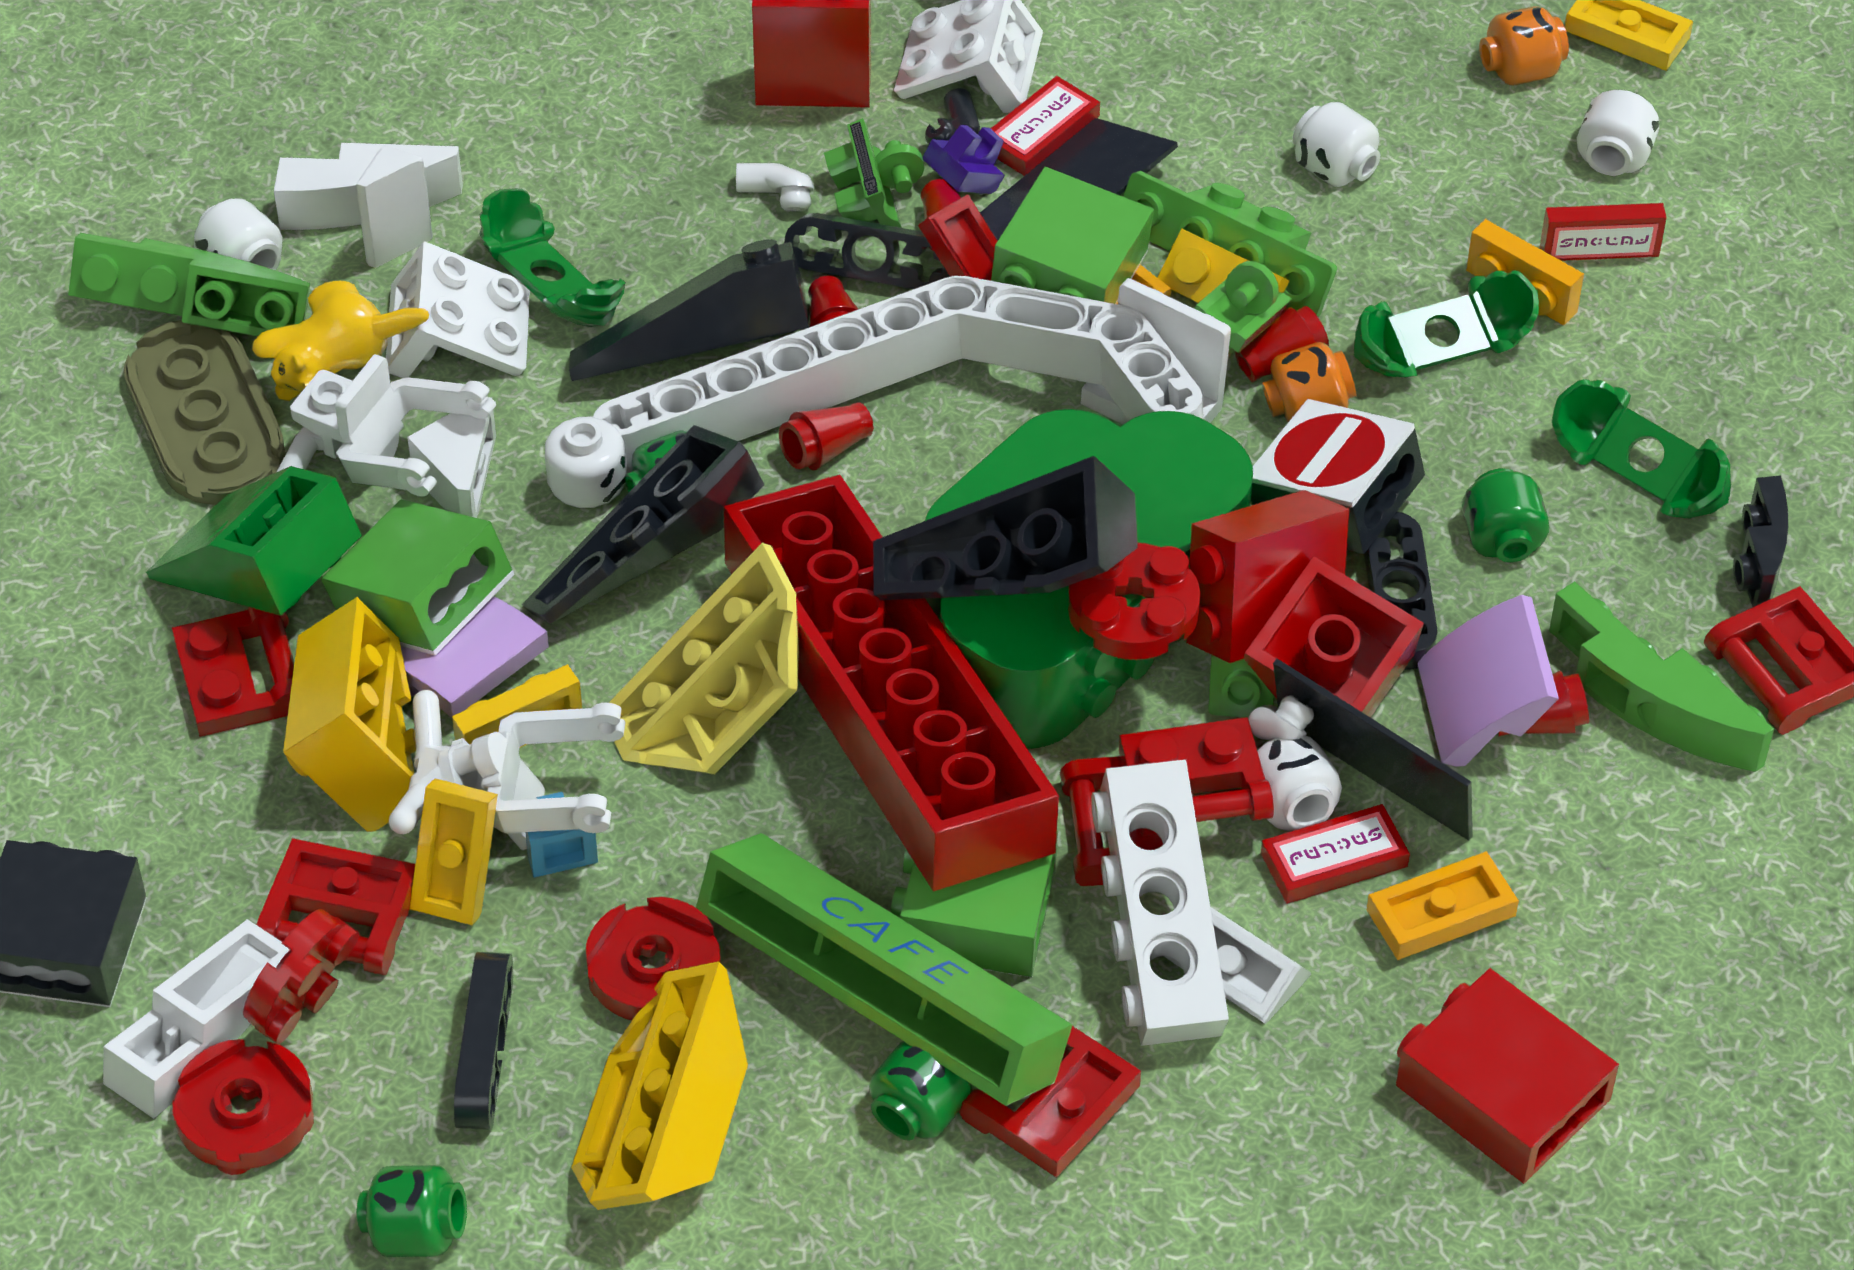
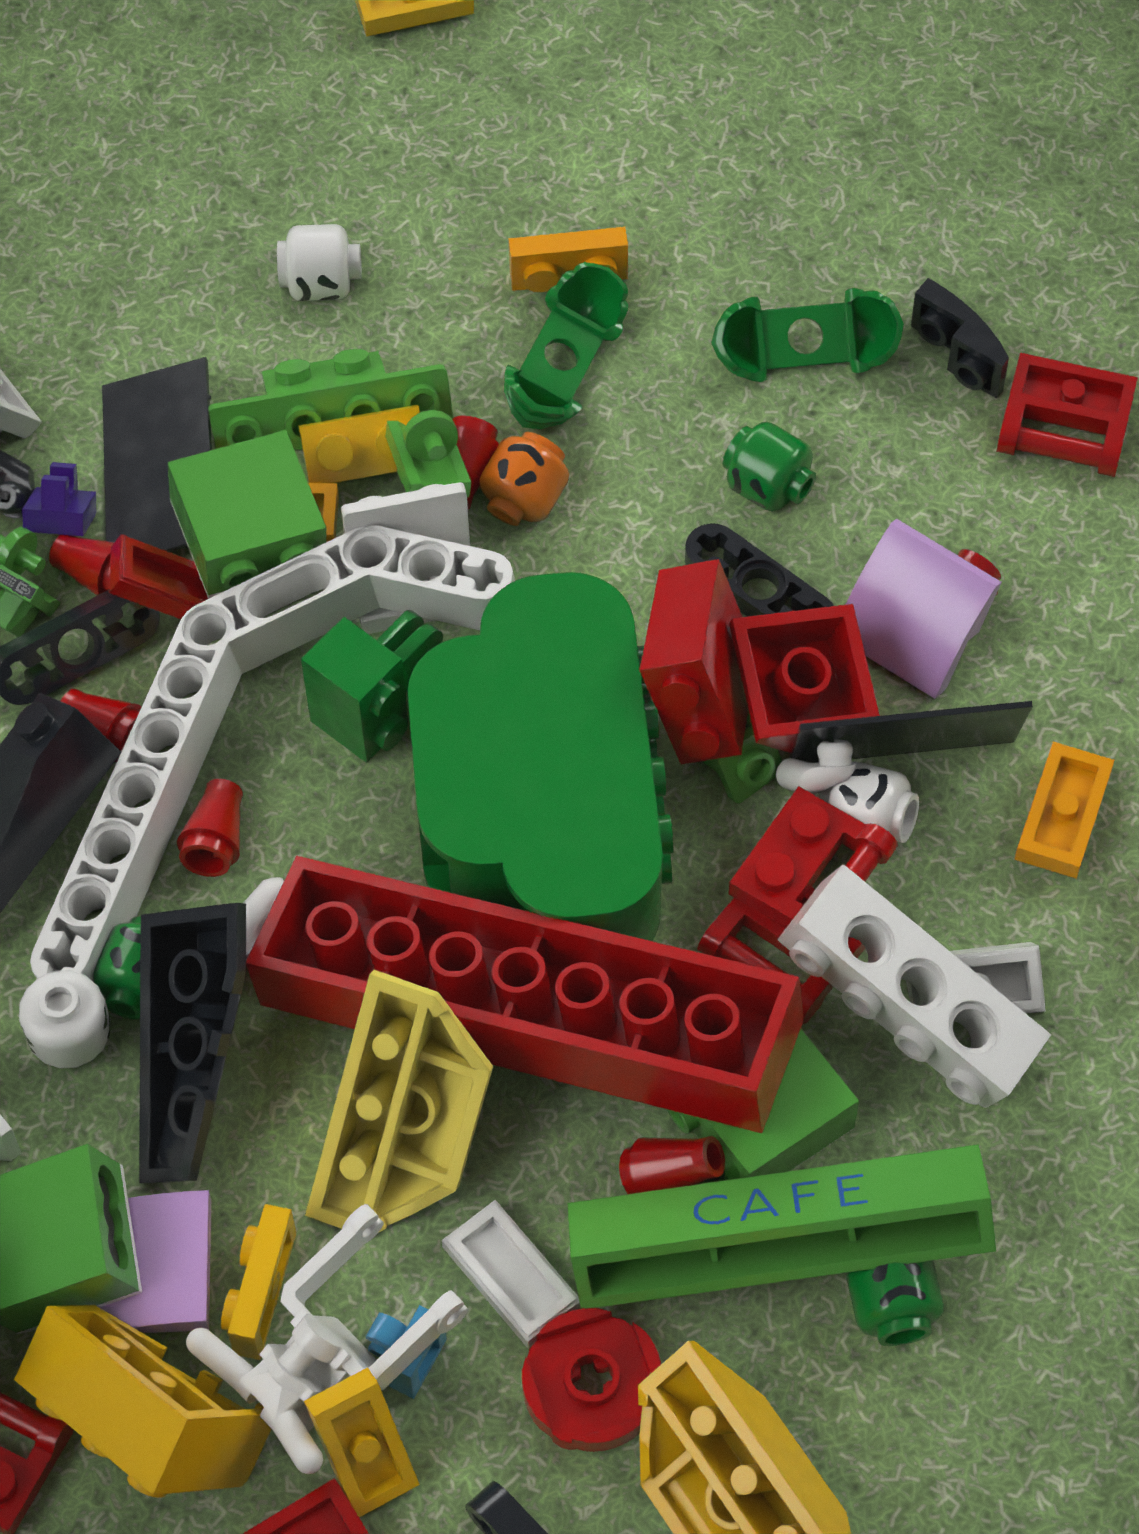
camera: 45 degrees left, 10 degrees up
black wedge [873,456,1138,601] -> none
red plate [959,1026,1141,1178] -> none
tile [990,76,1100,176] -> none
red plate [1068,543,1200,660] -> none
piece [1251,399,1425,554] -> none
tile [1260,804,1410,904] -> none
orange head [1479,6,1569,85] -> none
tile [1539,203,1667,261] -> none
bright green slope [1549,581,1774,772] -> none
white head [1577,90,1659,176] -> none
none -> green brick [301,610,443,763]
none -> white tile [442,1200,581,1348]
none -> red cone [619,1136,725,1194]

